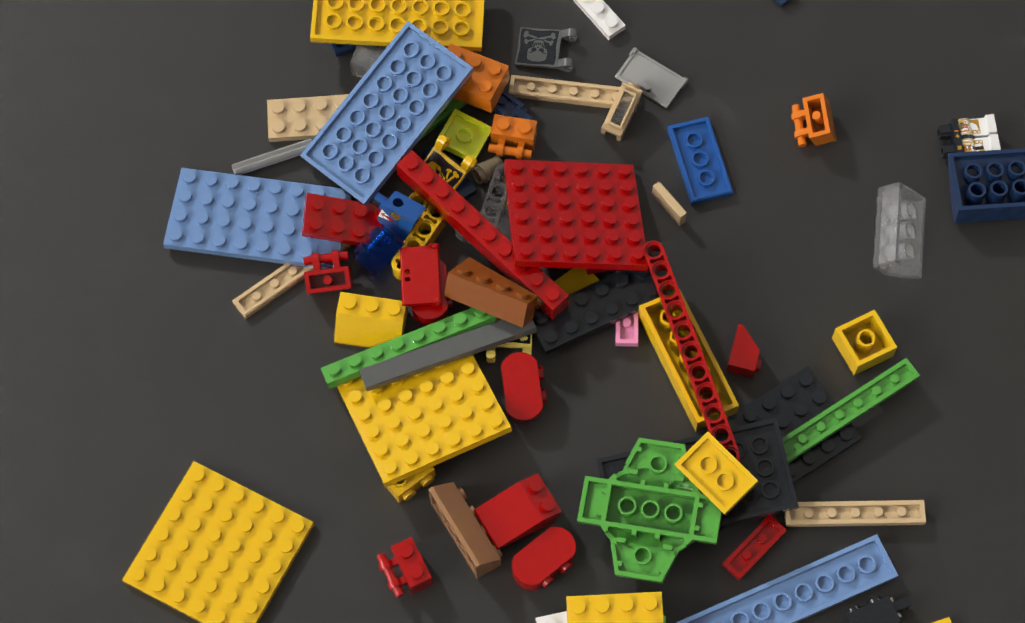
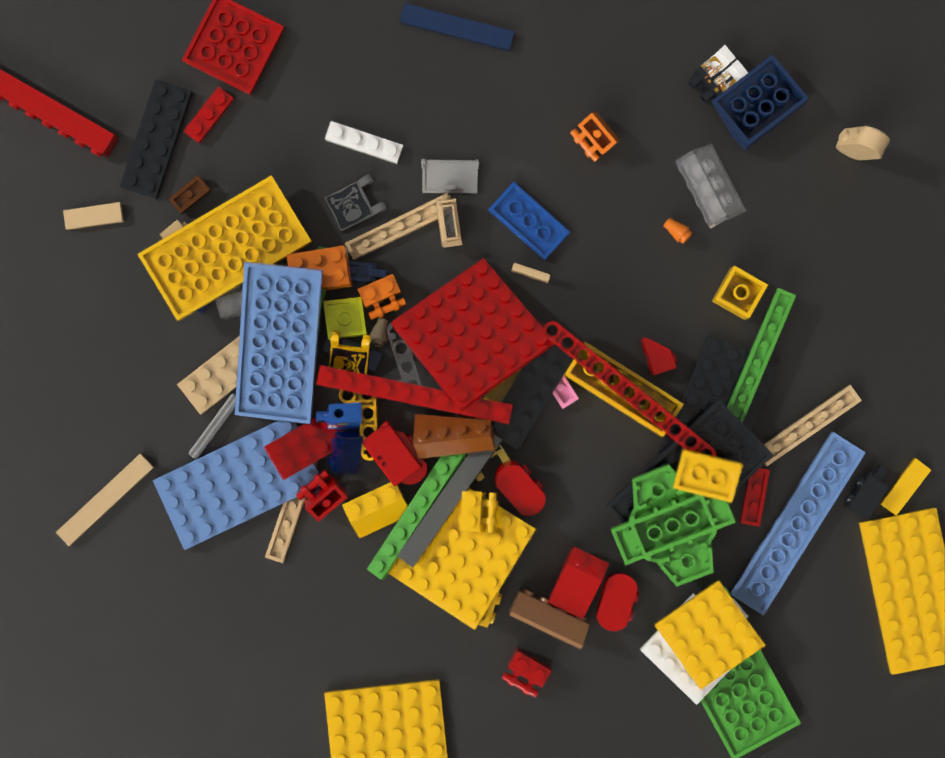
camera: 30 degrees left, 20 degrees up
none -> tan tile [56,453,155,546]
none -> yellow brick [460,491,498,533]
none -> orange cone [663,217,693,244]

